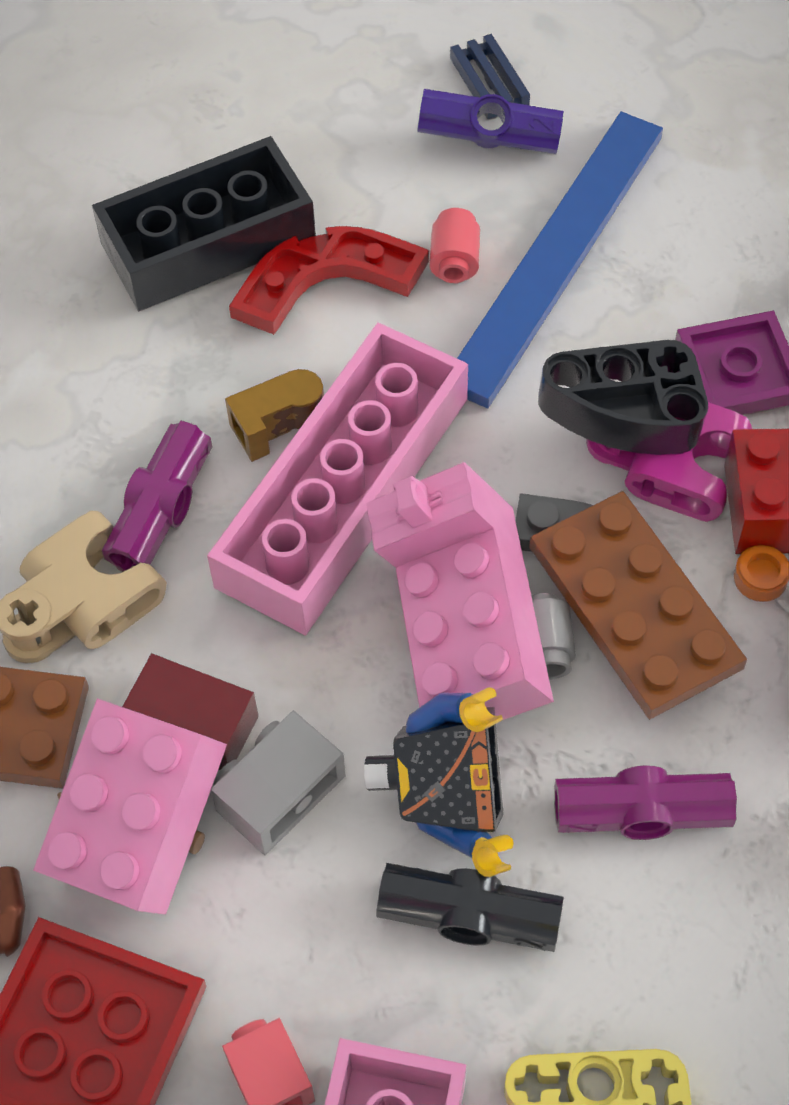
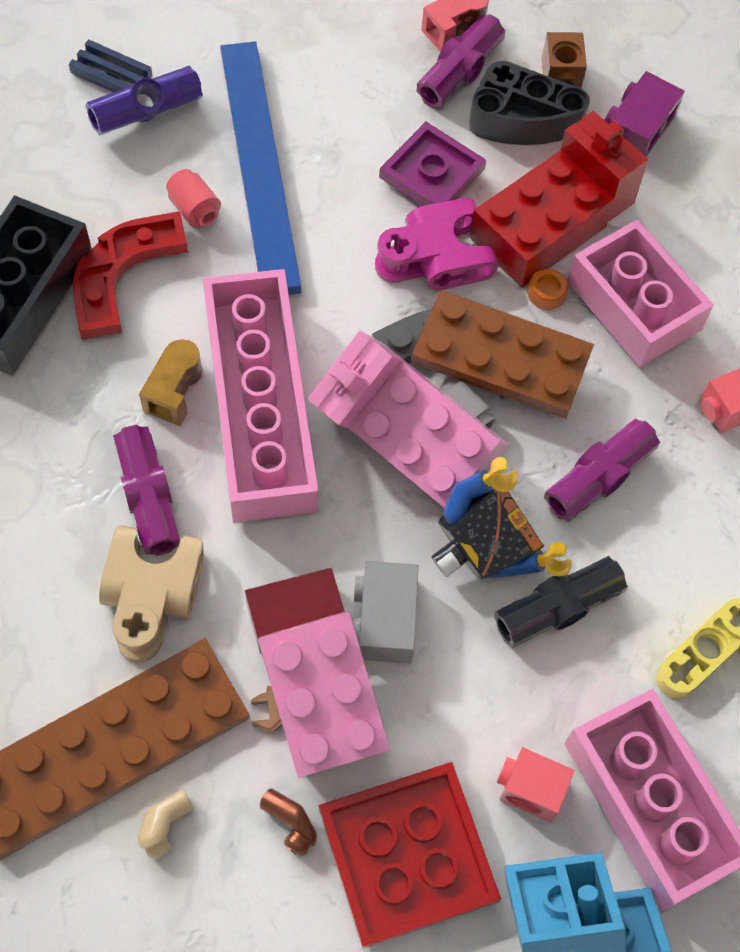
camera: 45 degrees left, 5 degrees up
black beam [538,340,708,455] -> none

